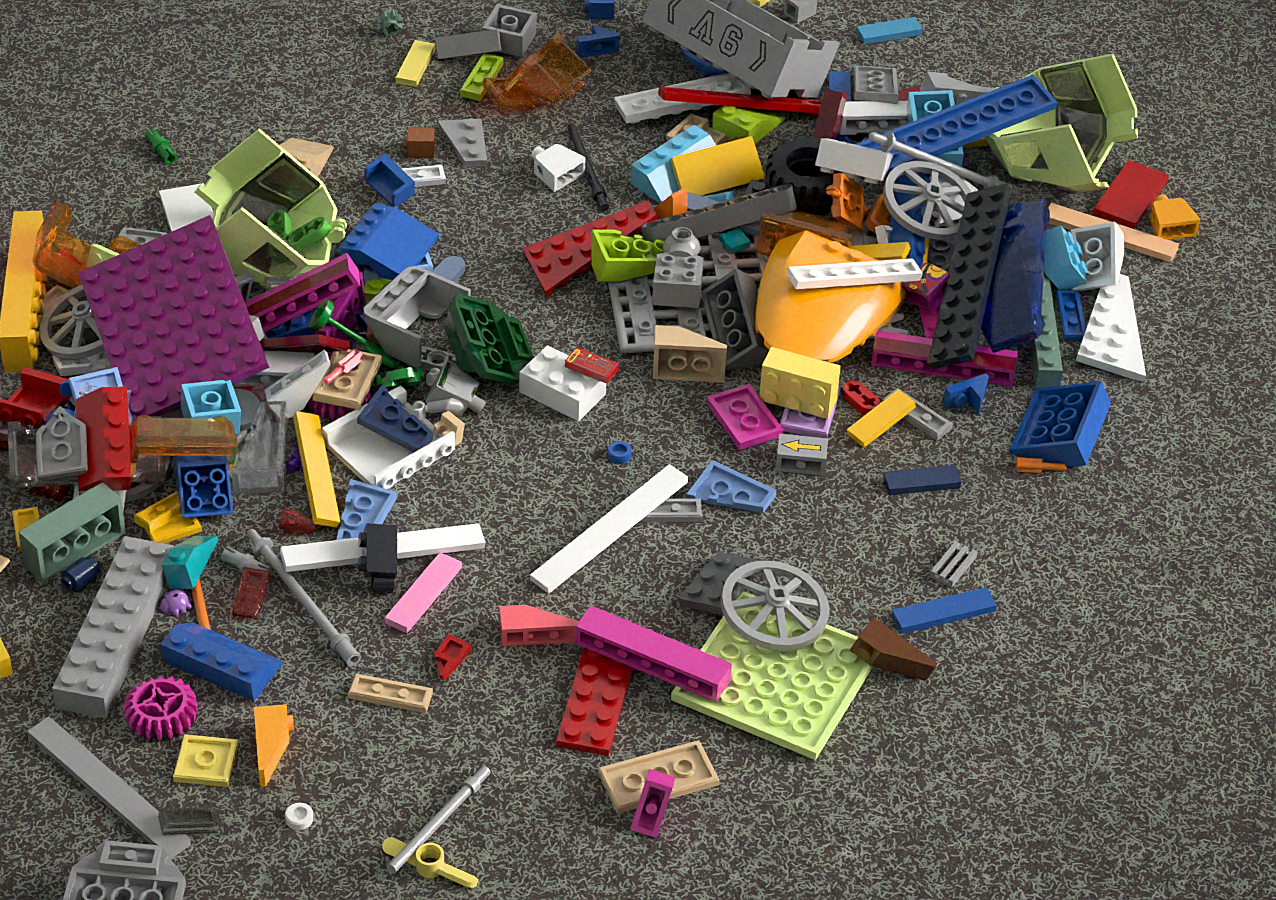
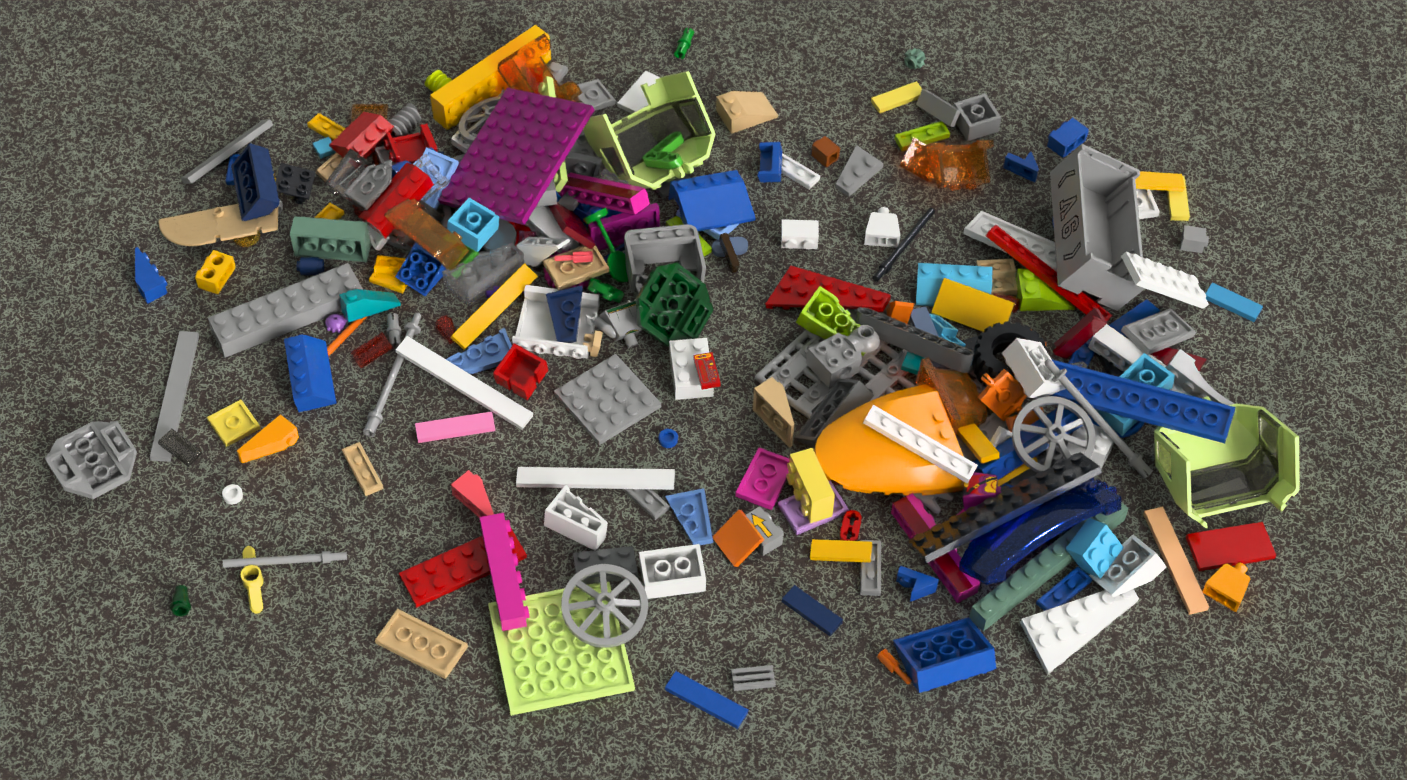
camera: 50 degrees right, 10 degrees up
dark pink gear [123,675,198,741] -> none
black hinge [358,523,397,593] -> none
red slope [434,633,472,680] -> none
dark pink slope [630,769,675,838] -> none
reddish brown slope [849,617,938,680] -> none
none -> red piece [493,343,548,400]
none -> white wedge [544,485,608,550]
none -> light grey plate [554,354,661,445]
none -> white brick [639,544,706,599]
none -> orange tile [712,510,765,567]
none -> dark brown tile [719,233,740,273]
none -> white brick [781,219,819,249]
none -> white plate [1121,252,1209,309]

